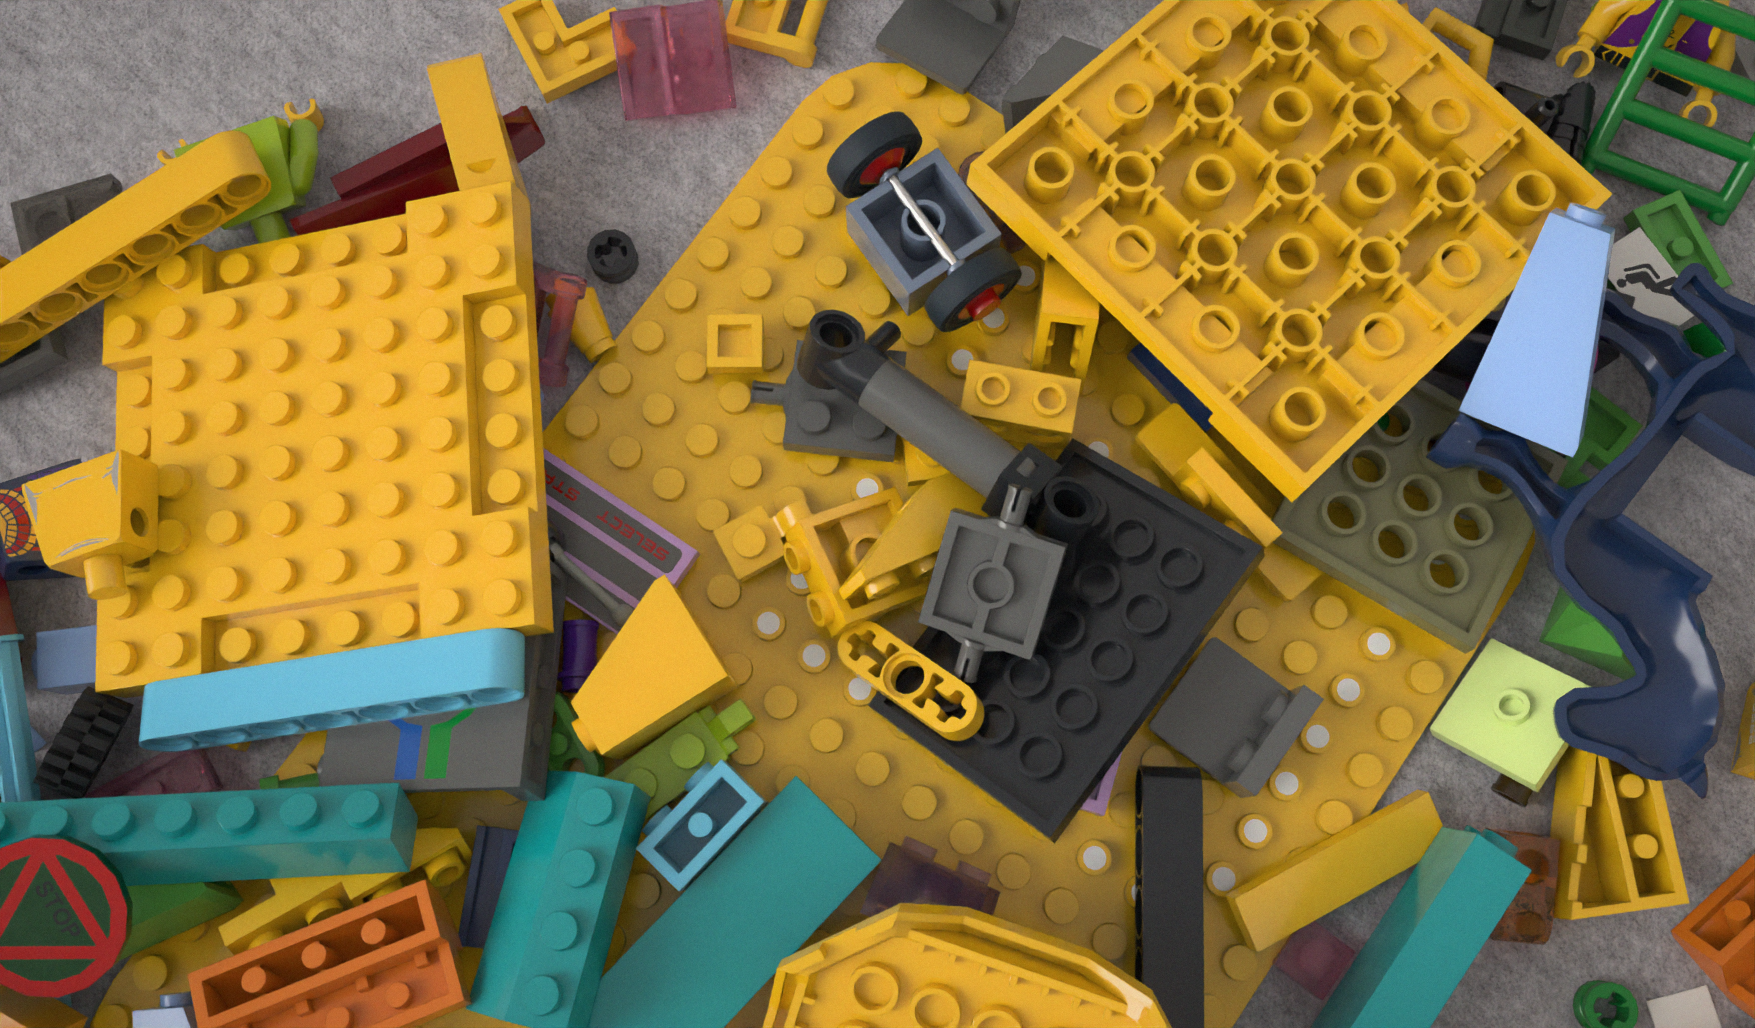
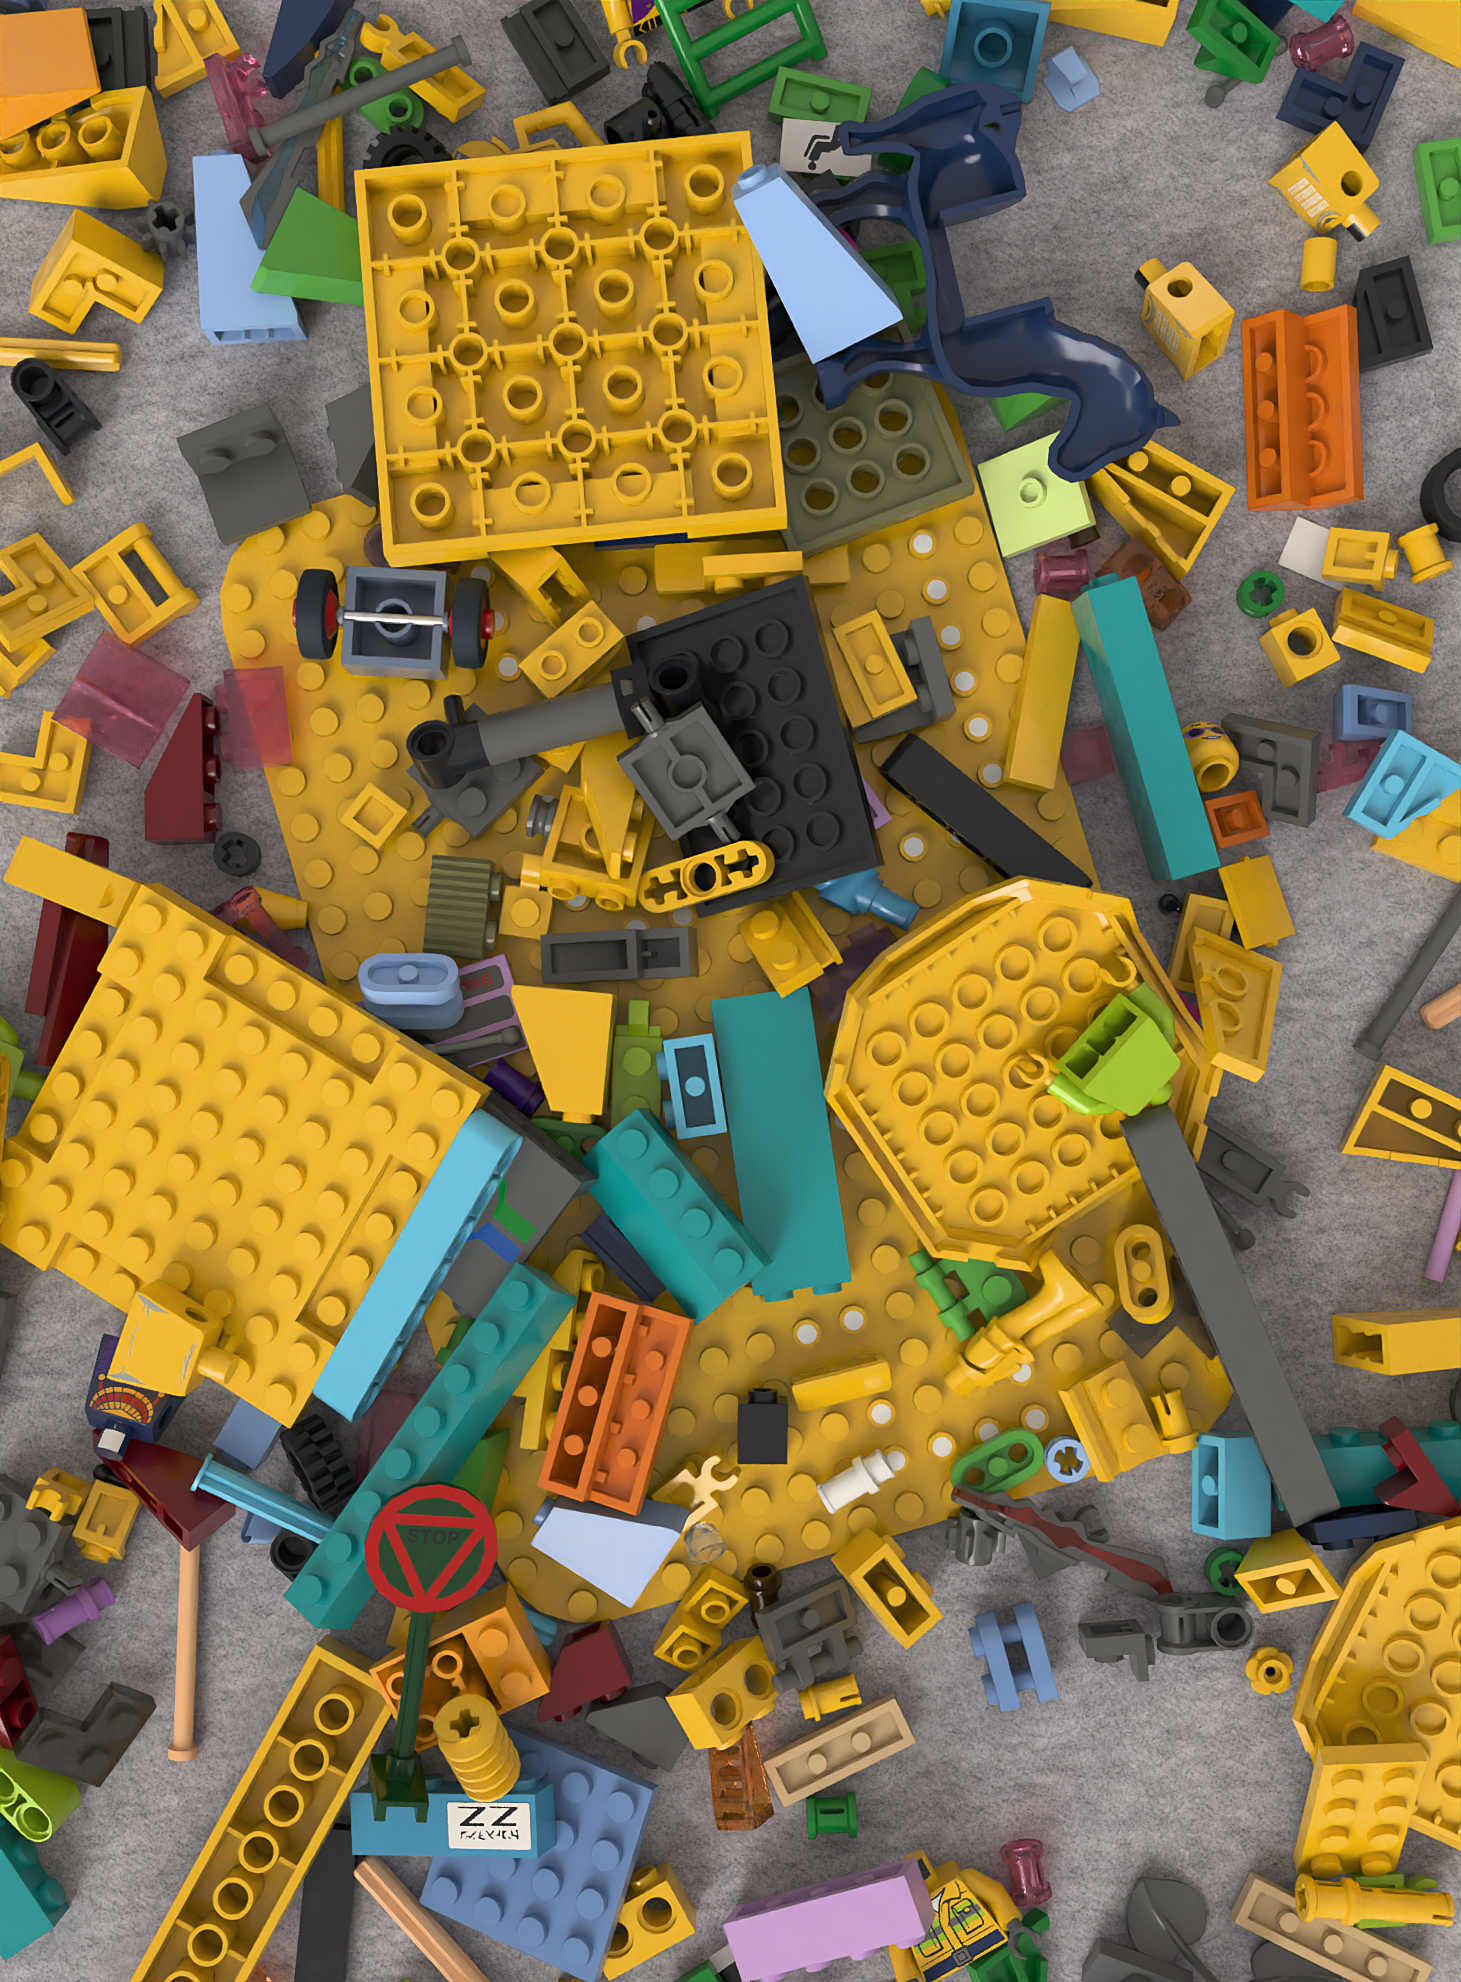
camera: 50 degrees left, 10 degrees up
none -> dark red slope [144,693,222,845]
none -> clear pink bracket [215,666,293,774]
none -> light blue brick [358,953,464,1030]
none -> olive brick [423,855,503,960]
none -> dark grey bush [526,794,559,841]
none -> dark grey slope [540,927,699,984]
none -> yellow plate [736,891,844,998]
none -> dark azure pin [814,869,920,932]
none -> yellow plate [824,609,918,730]
none -> clear pink bush [1033,549,1089,596]

